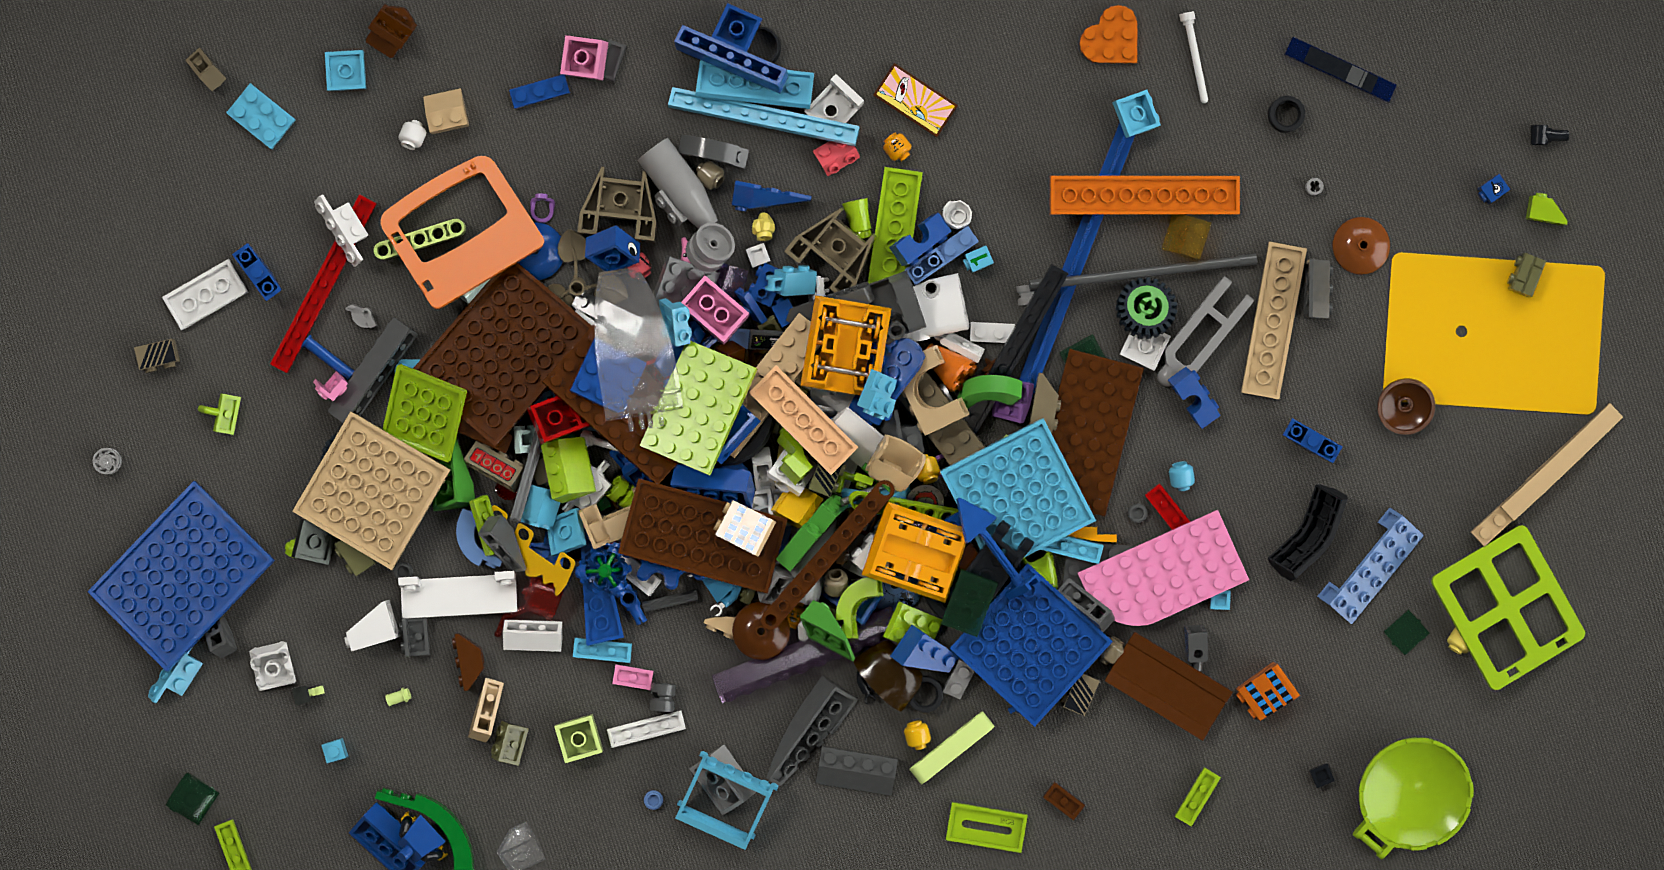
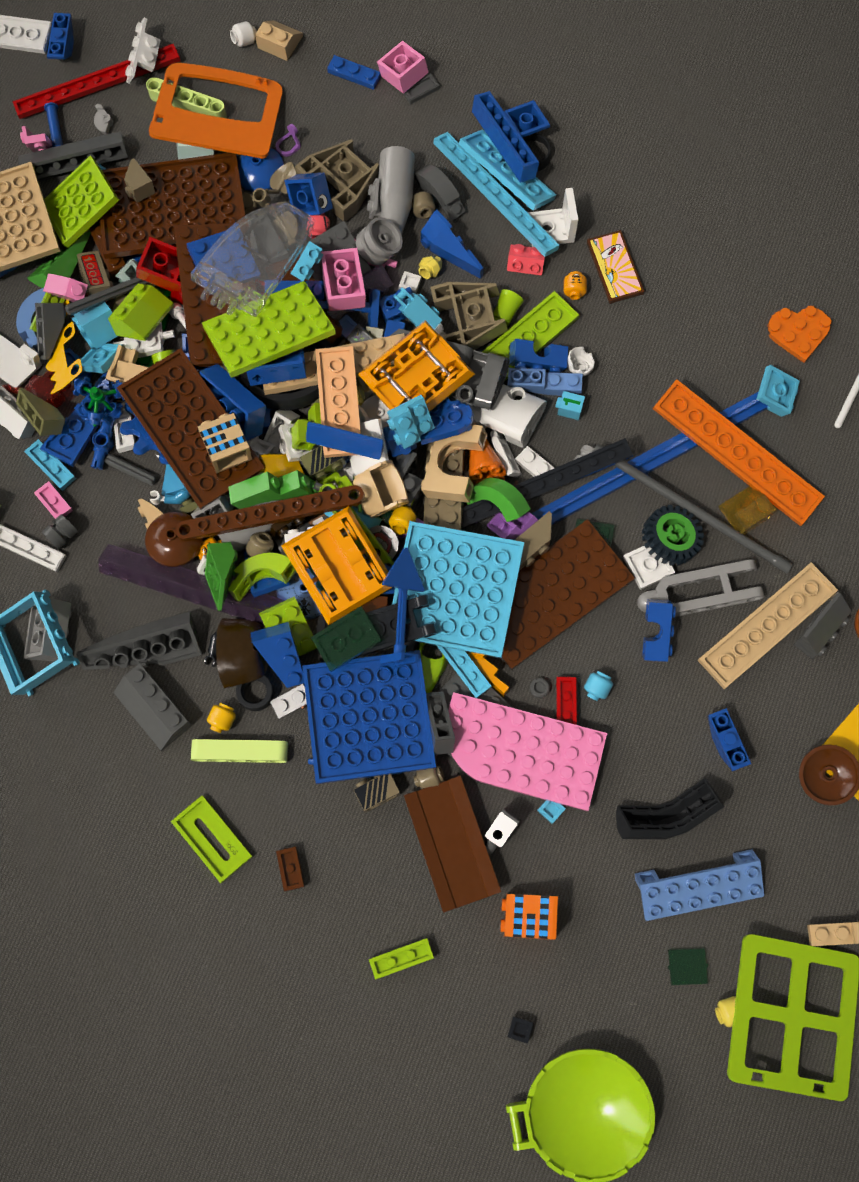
camera: 40 degrees right, 15 degrees down
none -> olive slope [16,388,65,436]
none -> bright pink slope [43,273,88,302]
none -> dark tan slope [124,158,155,203]
none -> blue slope [306,421,384,460]

